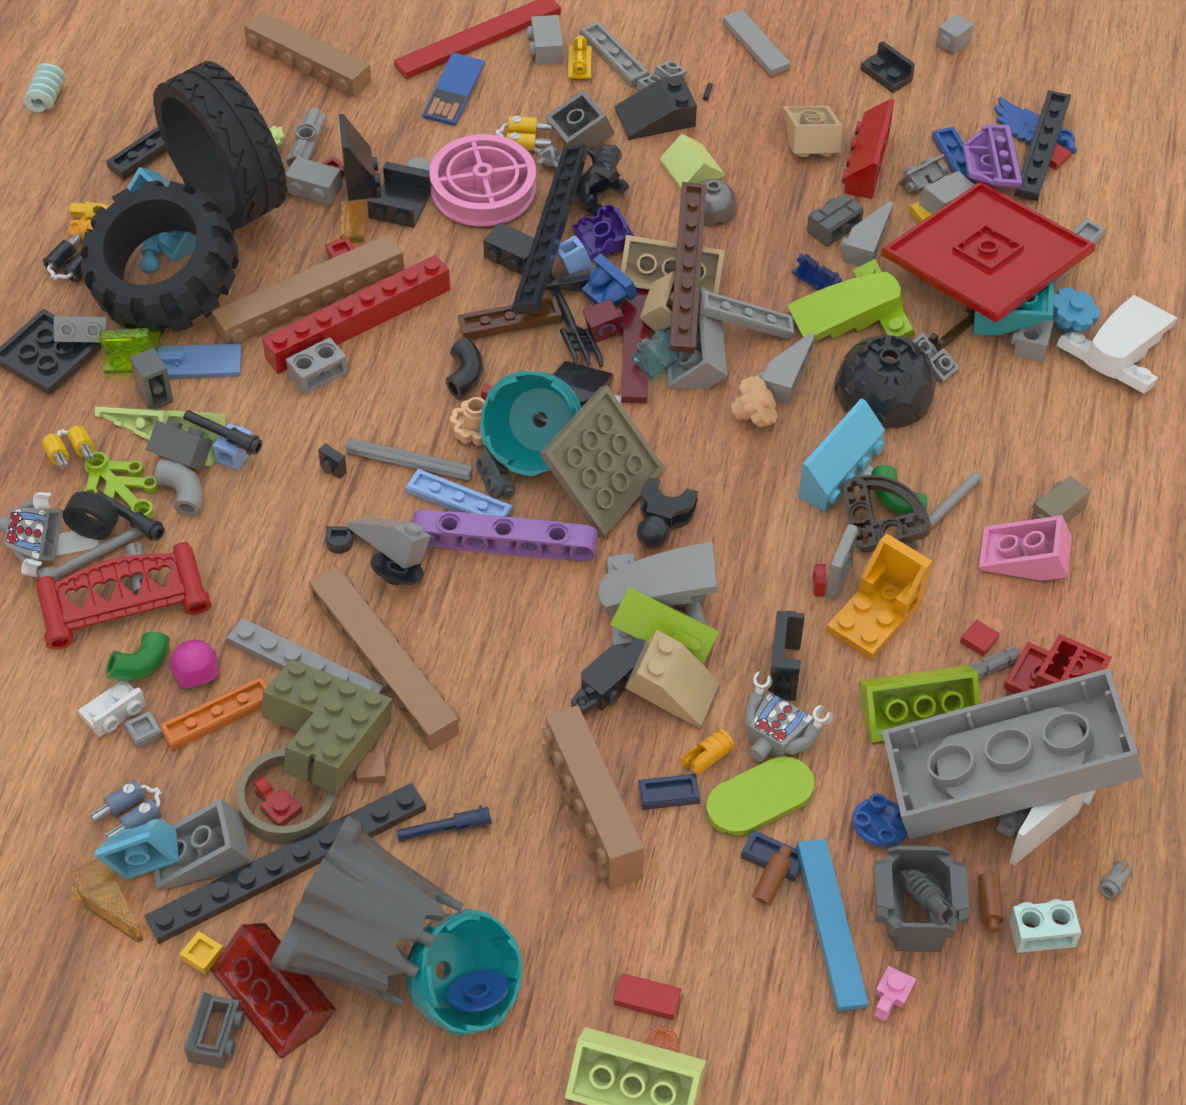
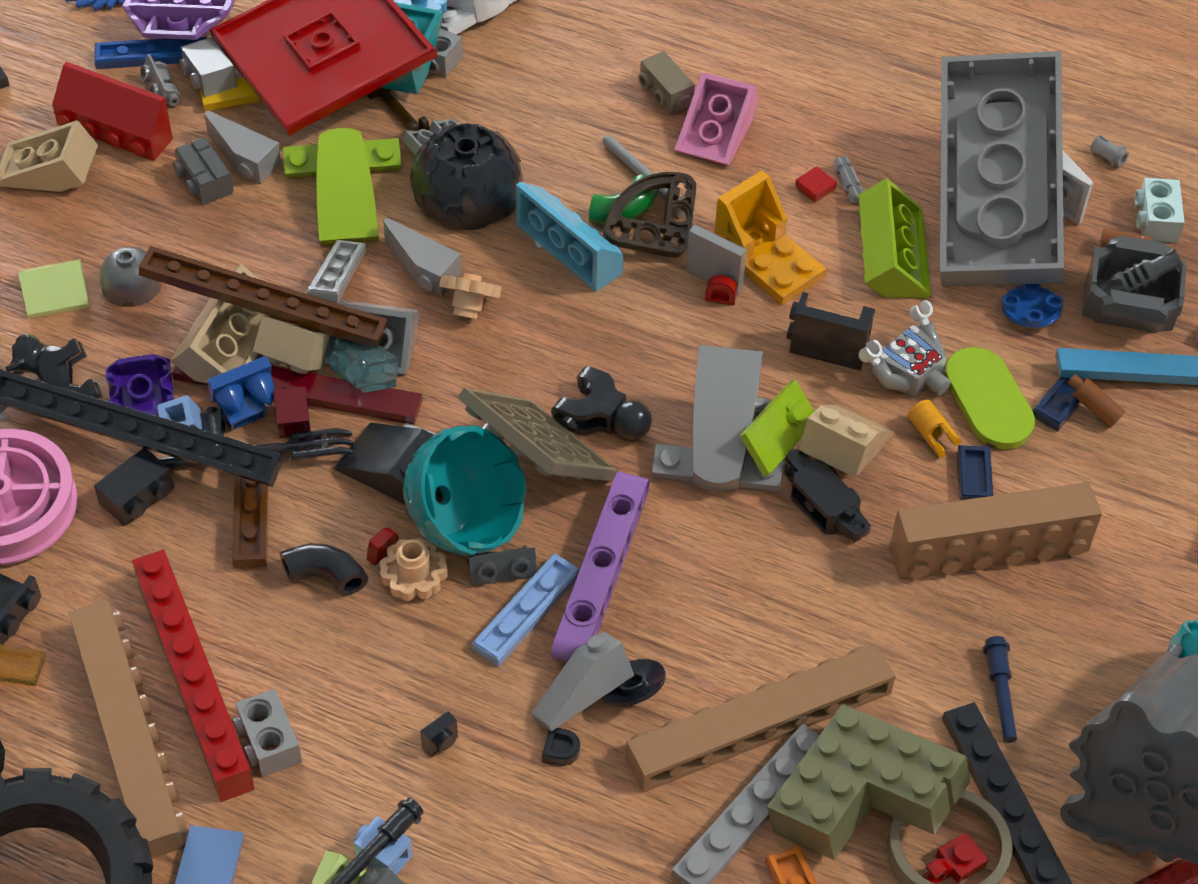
camera: 80 degrees left, 0 degrees up
red plate [325,237,355,259] -> none
light grey axle [346,438,473,480] -> none
clear blue hinge [791,254,843,291] -> none
red bracket [1004,634,1112,694] -> none

